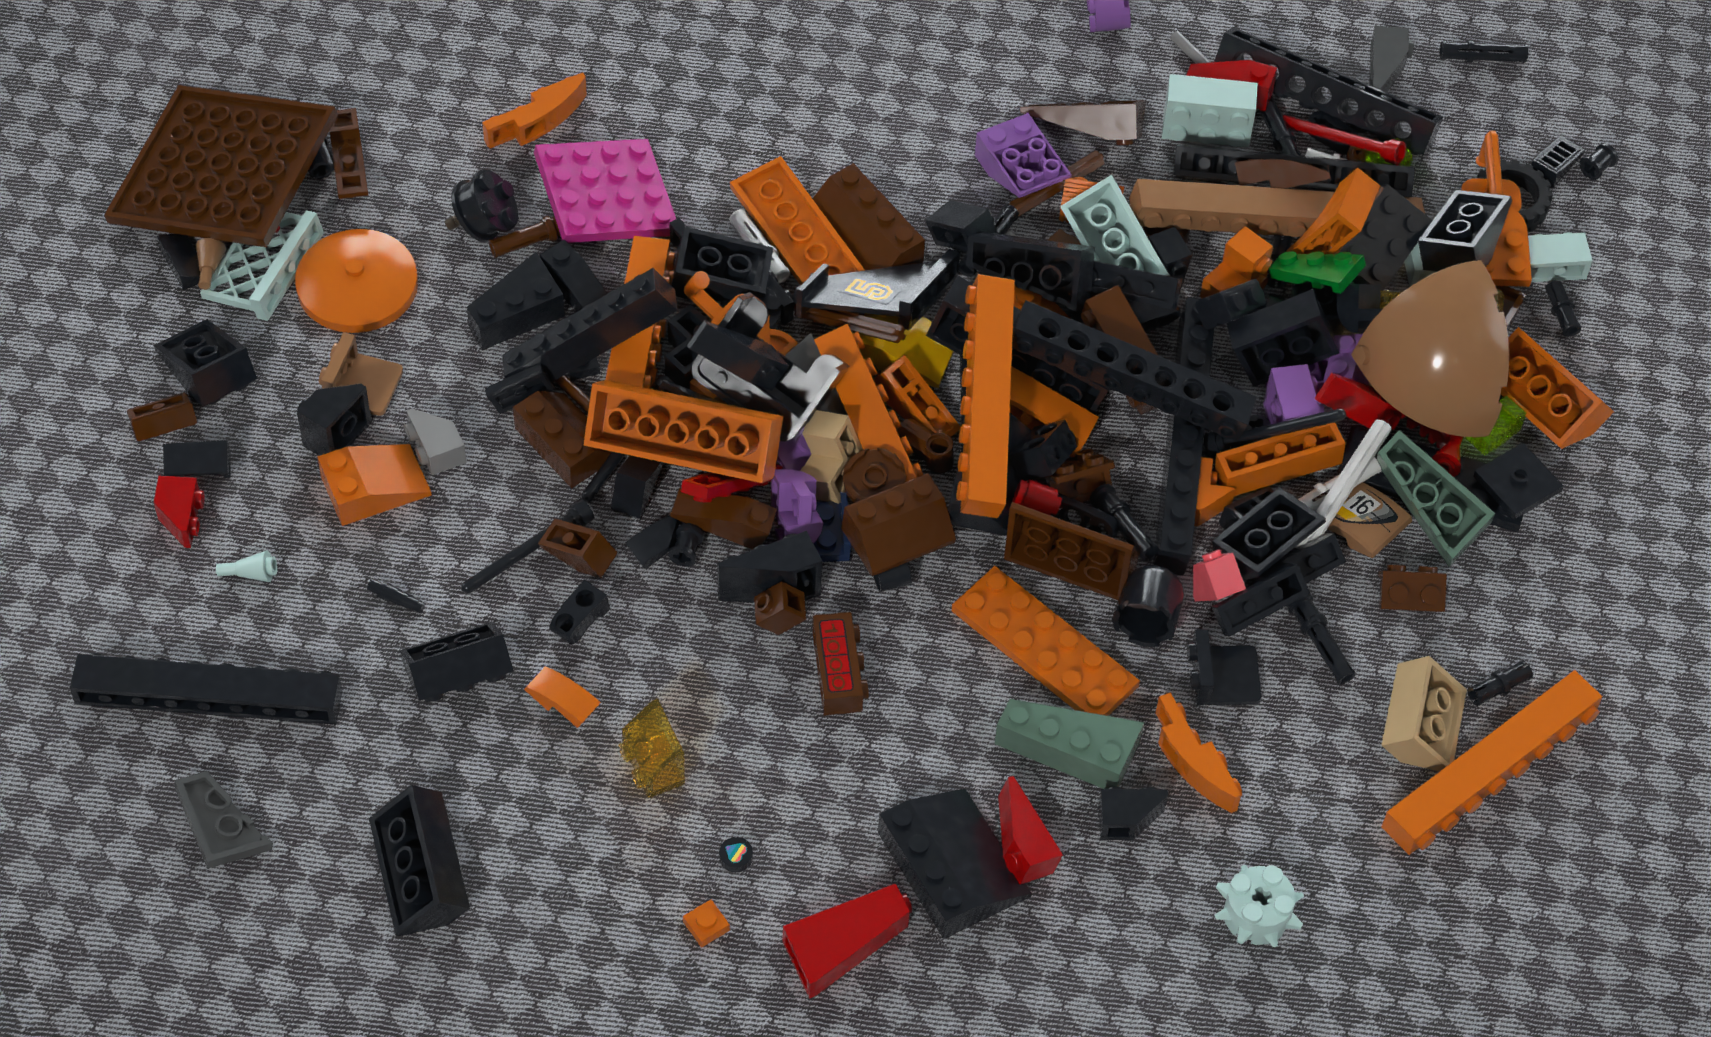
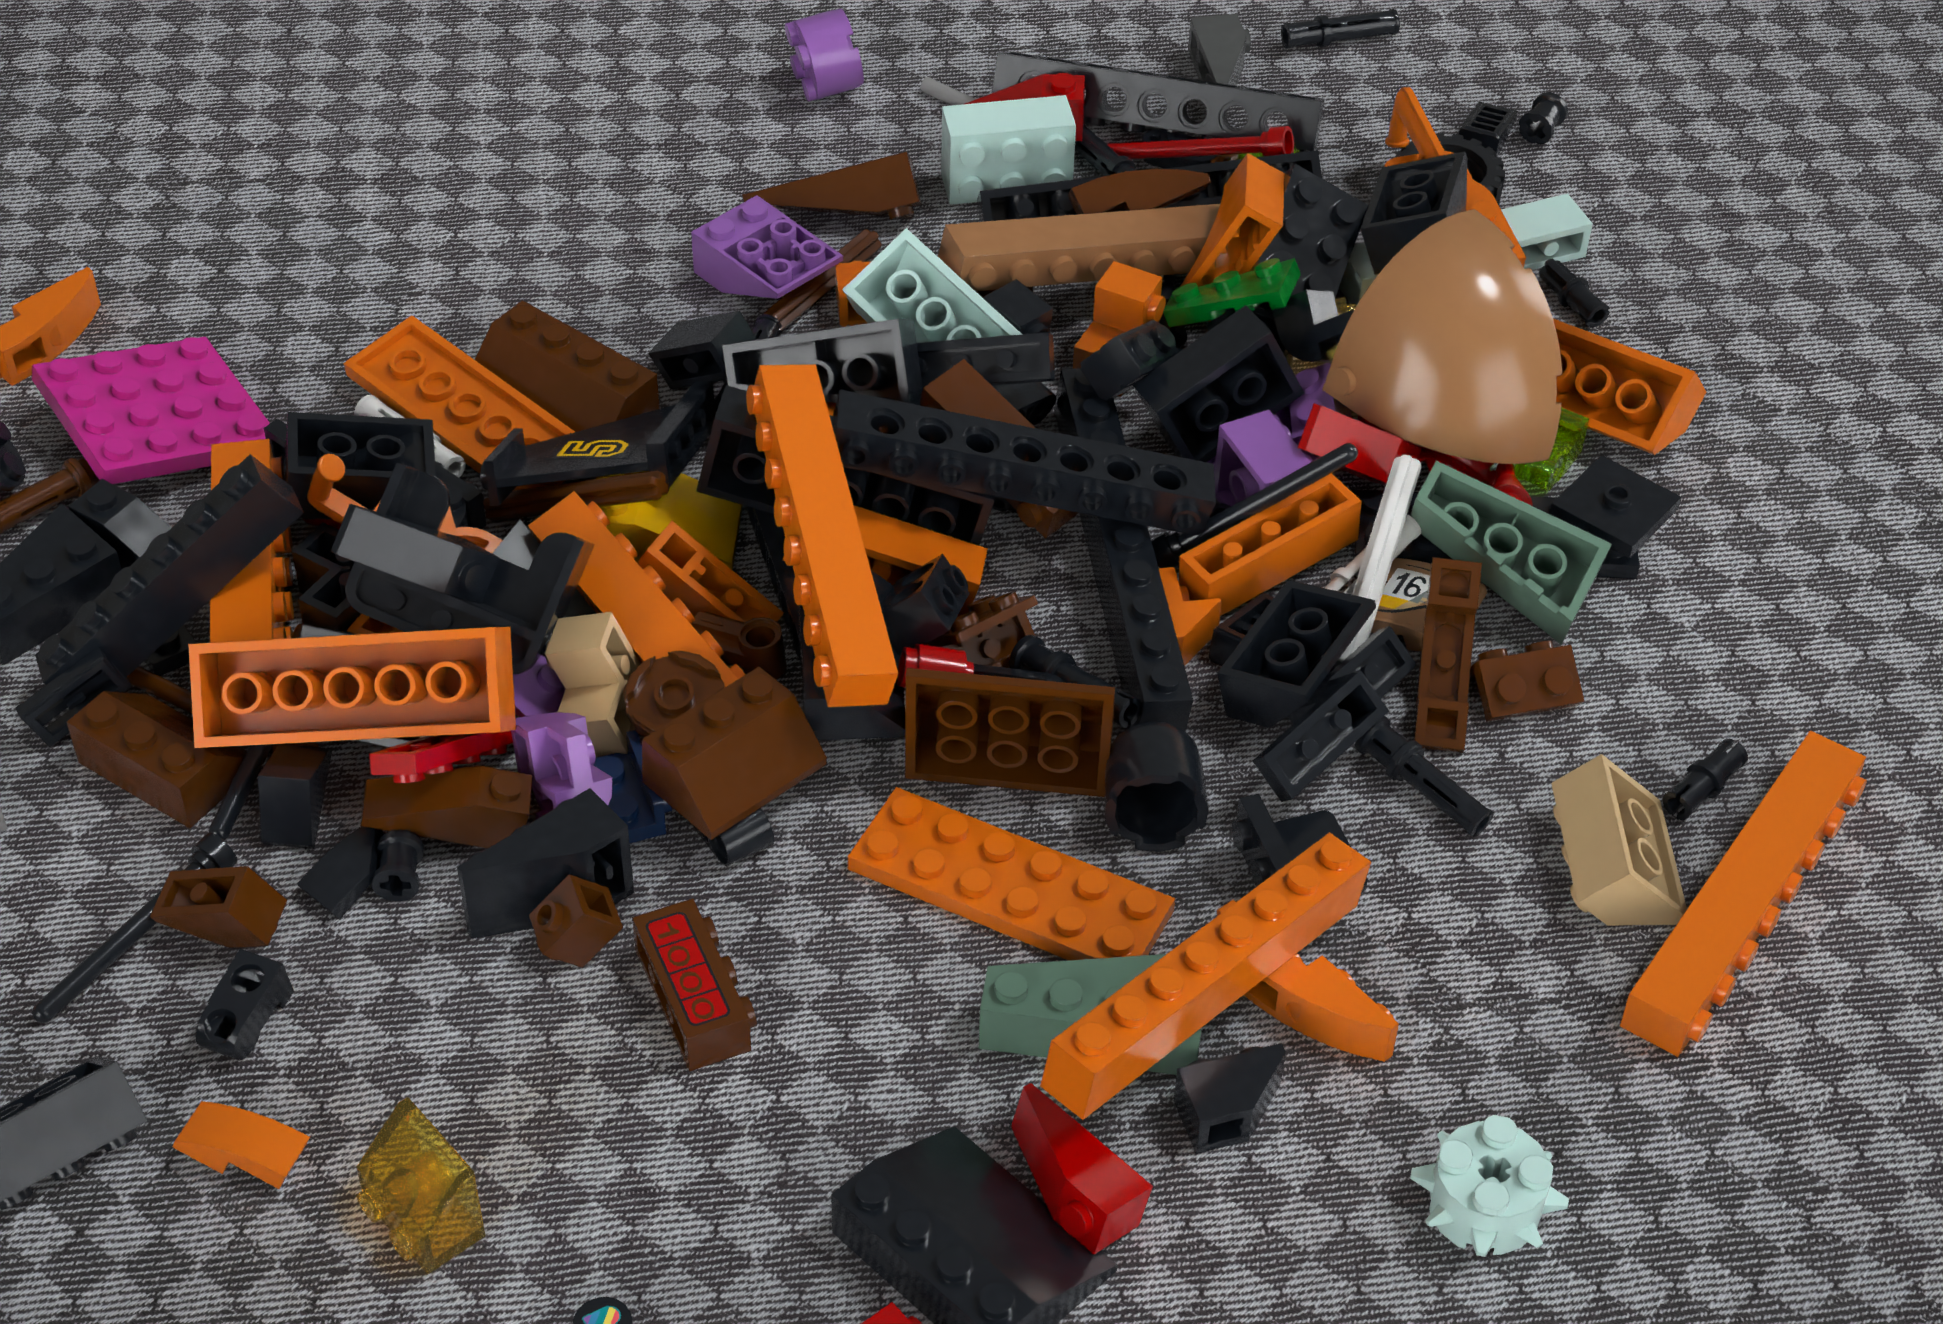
camera: 15 degrees left, 10 degrees down
coral slope [1193,549,1246,602] -> none
none -> orange brick [1040,832,1371,1120]
none -> reddish brown slope [1414,557,1482,753]

